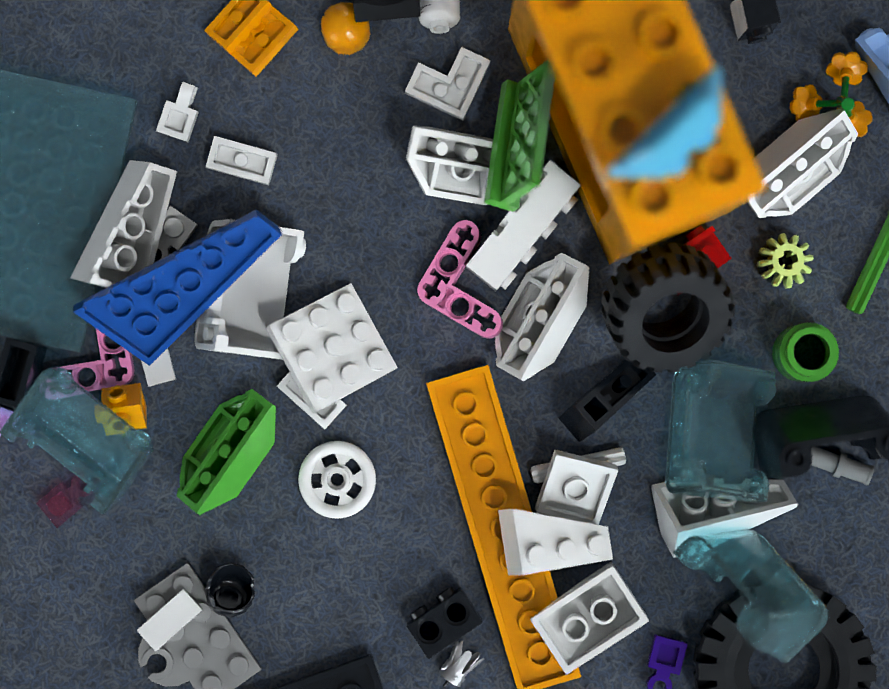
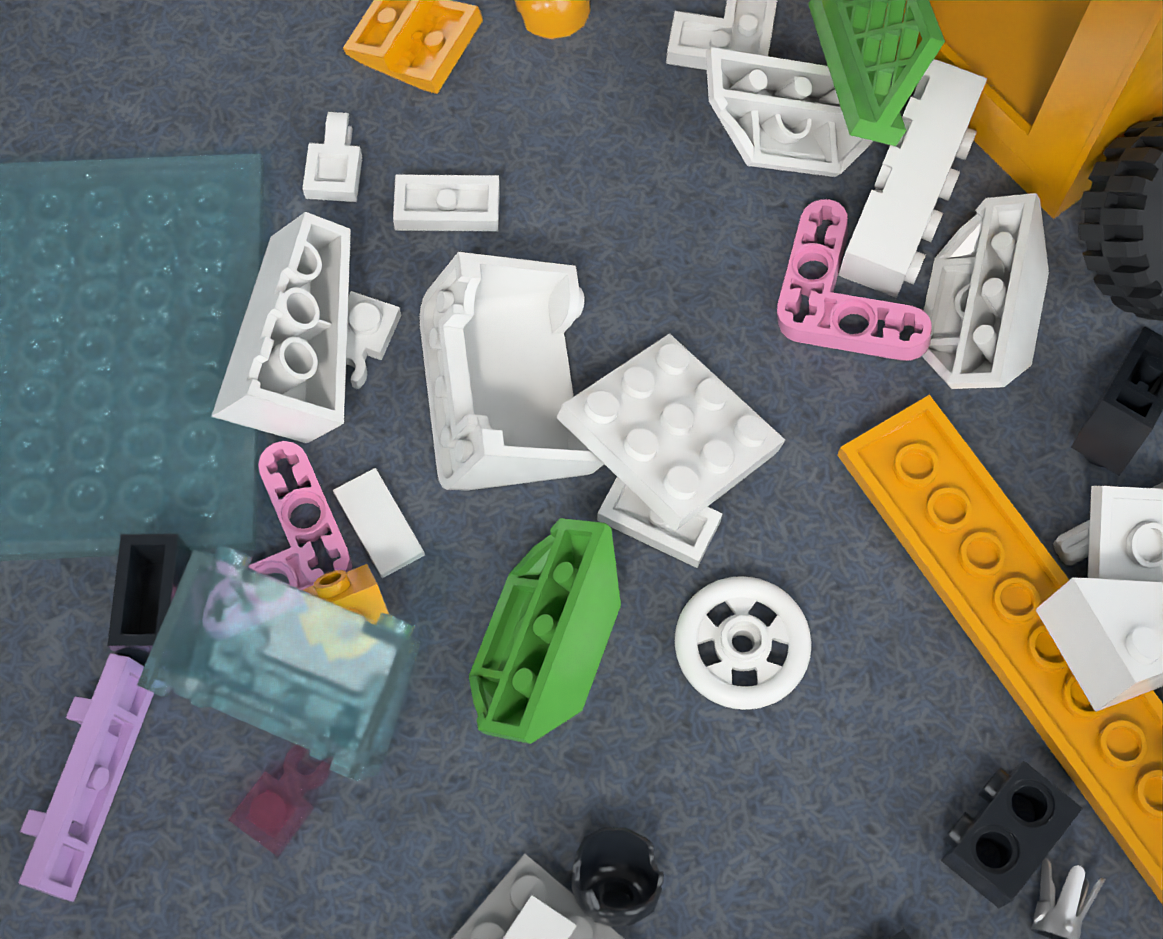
camera: 10 degrees left, 20 degrees down
blue wing [73,210,282,366] -> none

